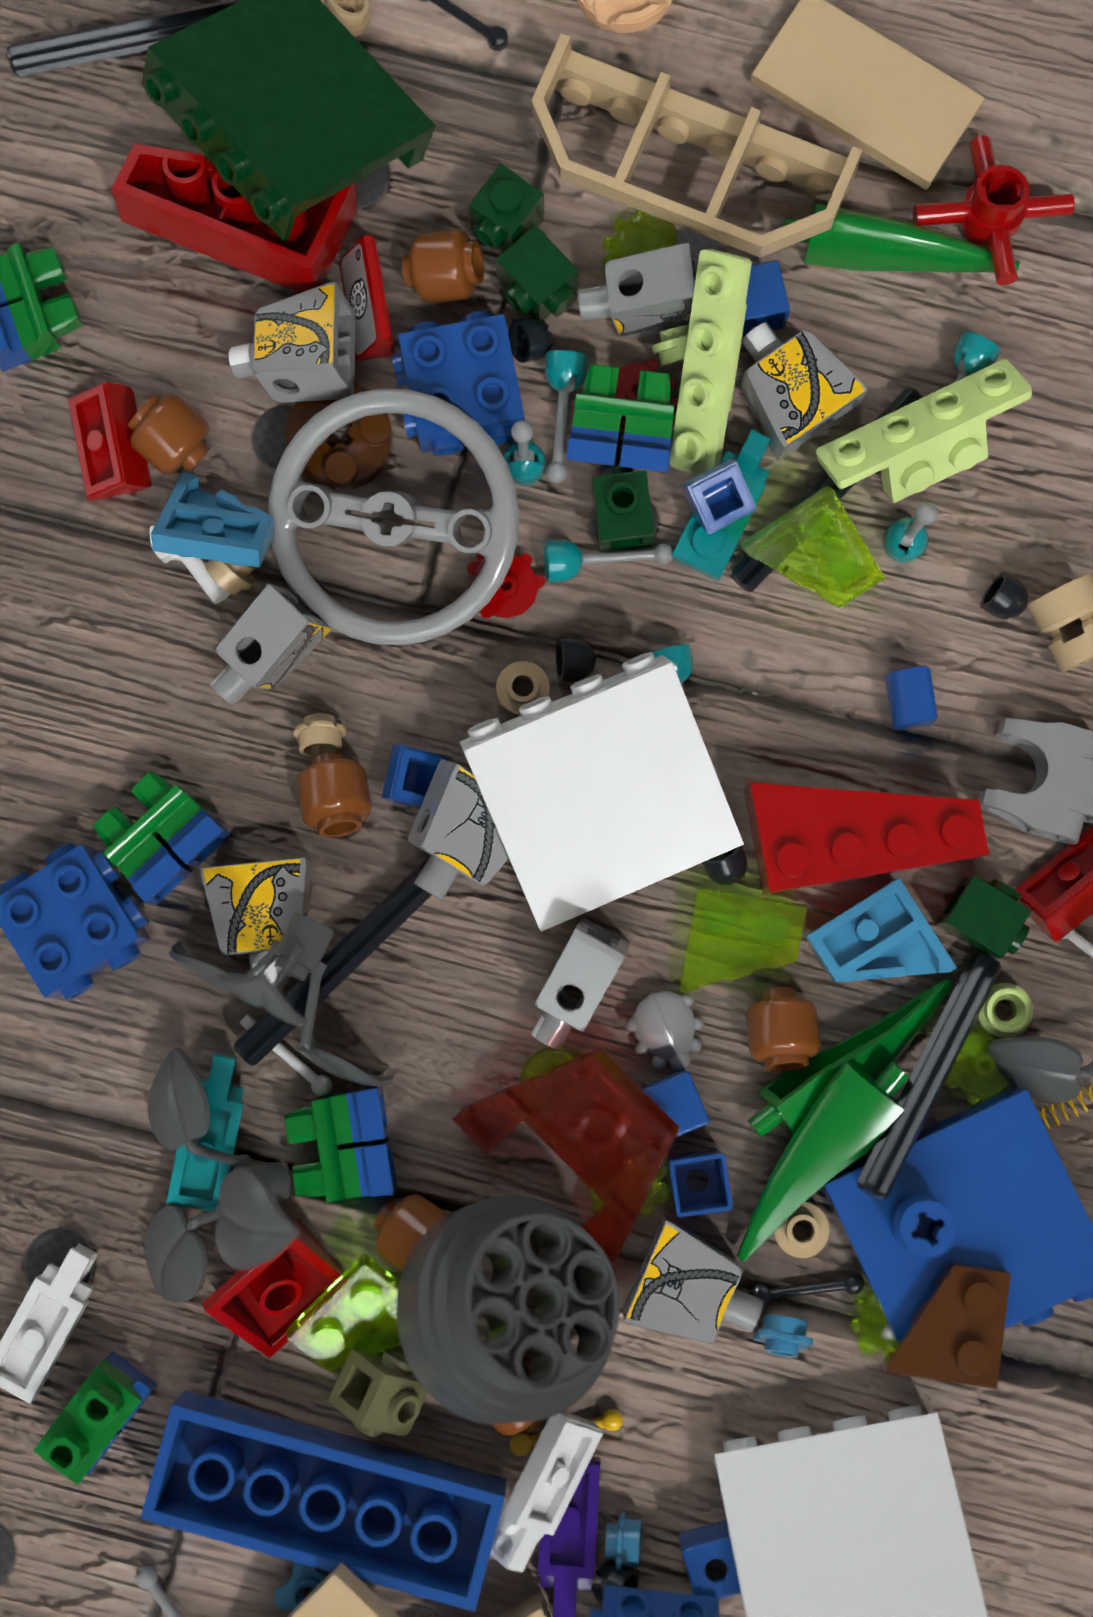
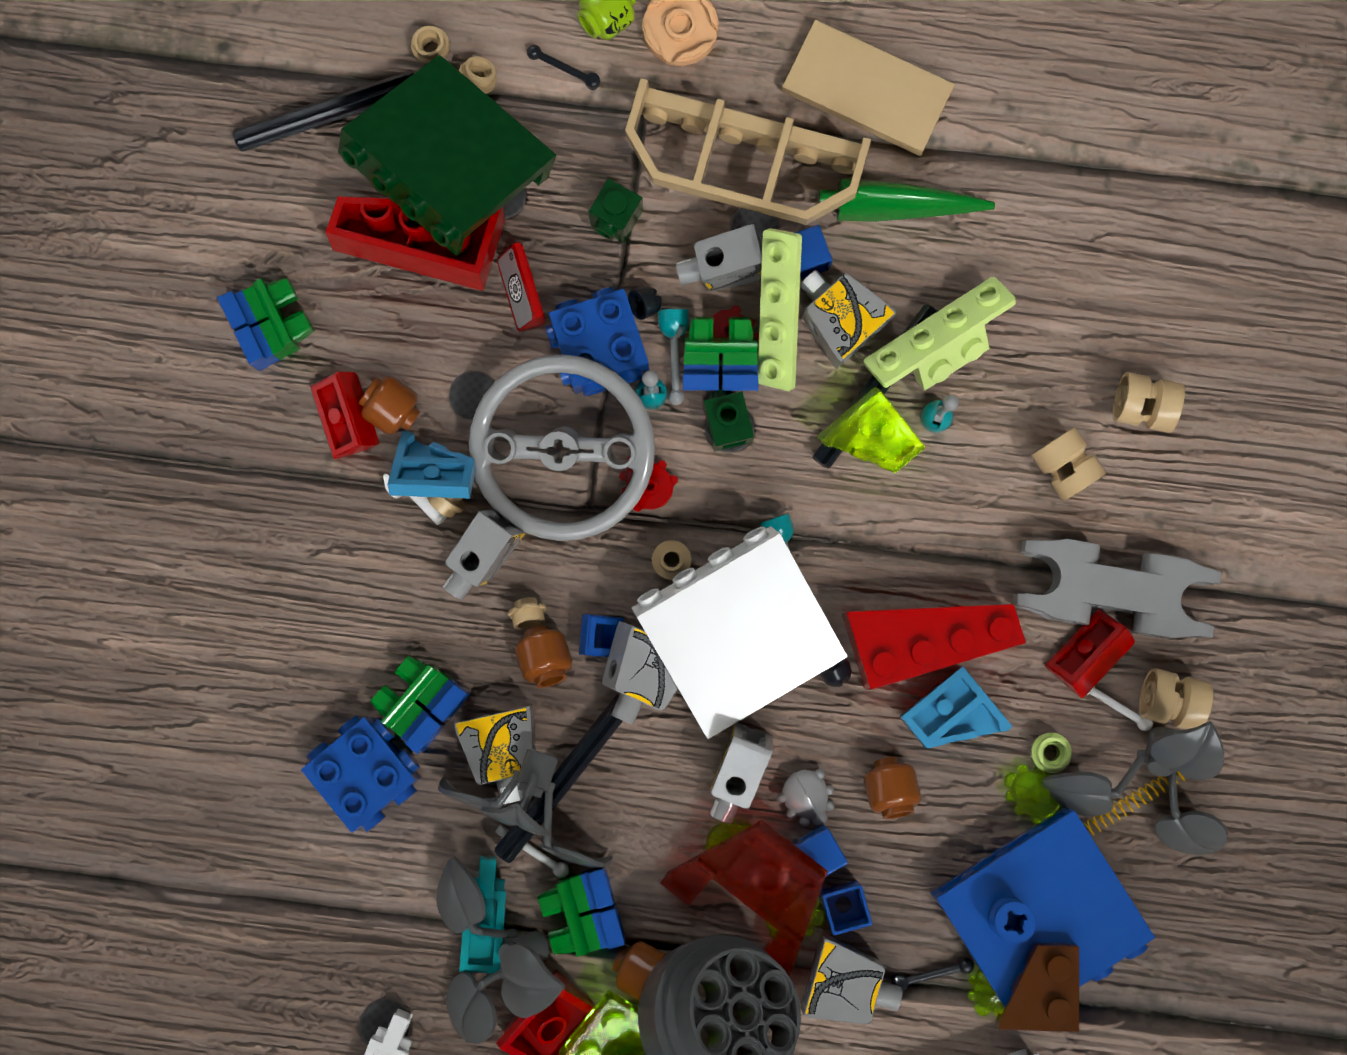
camera: 10 degrees left, 0 degrees up
light grey torso [229,281,356,403] -> none
reddish brown plate [284,384,393,490] -> none
dark orange head [402,228,484,304] -> none
dark green brick [496,224,579,320] -> none
hinge [544,539,673,583] -> none
black hinge [555,638,596,682] -> none
clear neon green piece [602,209,678,270] -> none
yellowish green plate [651,324,689,366] -> none
teal hinge [672,430,771,582] -> none
clear neon green wing [679,886,807,993] -> none
brick [682,458,757,534] -> none
green piece [737,1061,910,1262] -> none
green piece [747,978,952,1138] -> none
dark azure plate [753,1314,813,1357] -> none
tan plate [774,1201,830,1258] -> none
black axle [857,952,1001,1200] -> none
blue brick [885,665,938,730] -> none
red bar [912,135,1075,285] -> none
dark green brick [935,875,1032,959] -> none
teal hinge [952,332,1001,382] -> none
black hinge [980,572,1029,619] -> none

